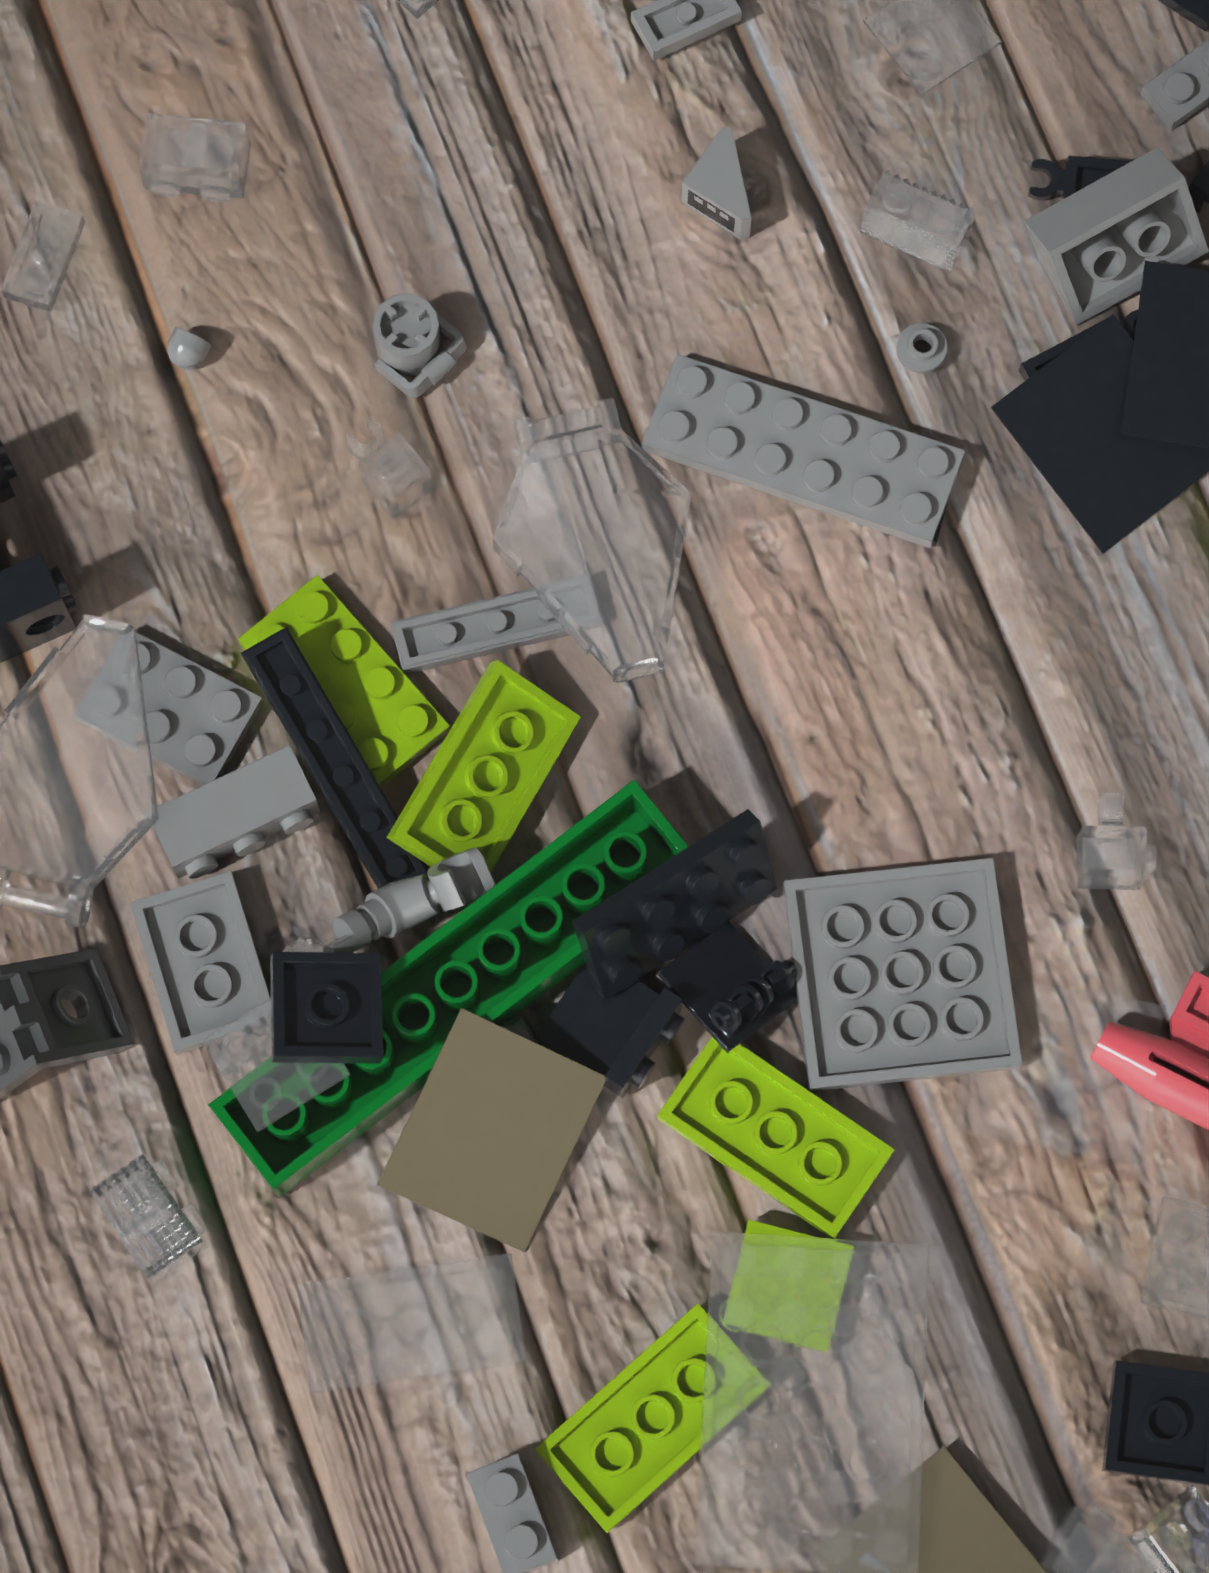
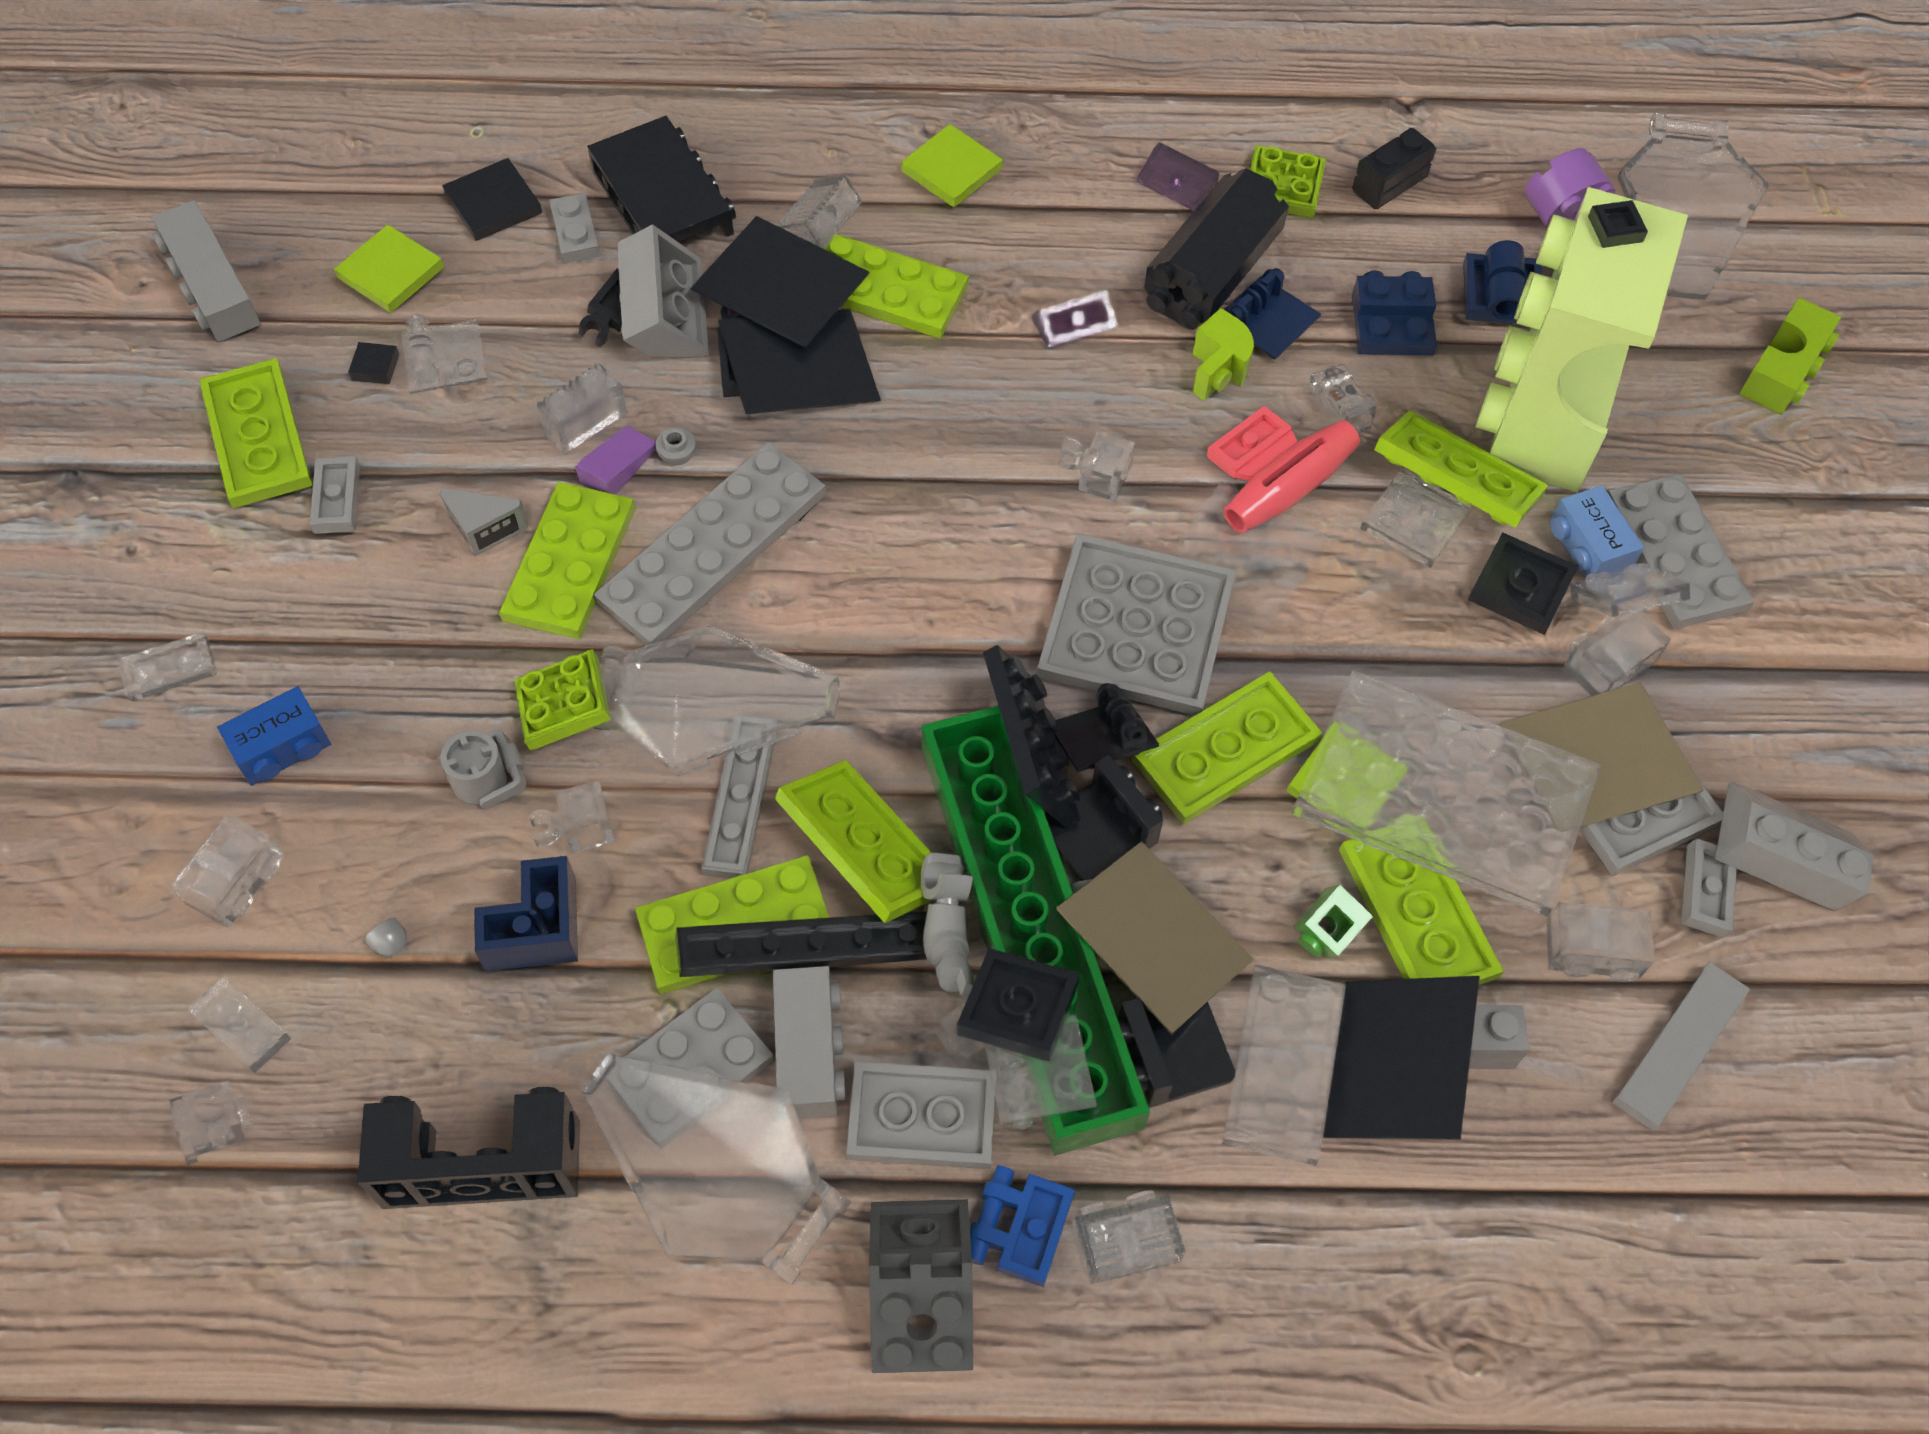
camera: 70 degrees left, 15 degrees down
none -> blue brick [217,686,332,786]
none -> dark blue brick [474,856,578,972]
none -> lime plate [499,481,636,640]
none -> lime tile [514,649,611,751]
none -> medium lavender slope [575,425,656,494]
none -> blue plate [970,1165,1075,1288]
none -> black bracket [1118,997,1235,1108]
none -> brick [1294,885,1373,958]
none -> black piece [1321,976,1480,1140]

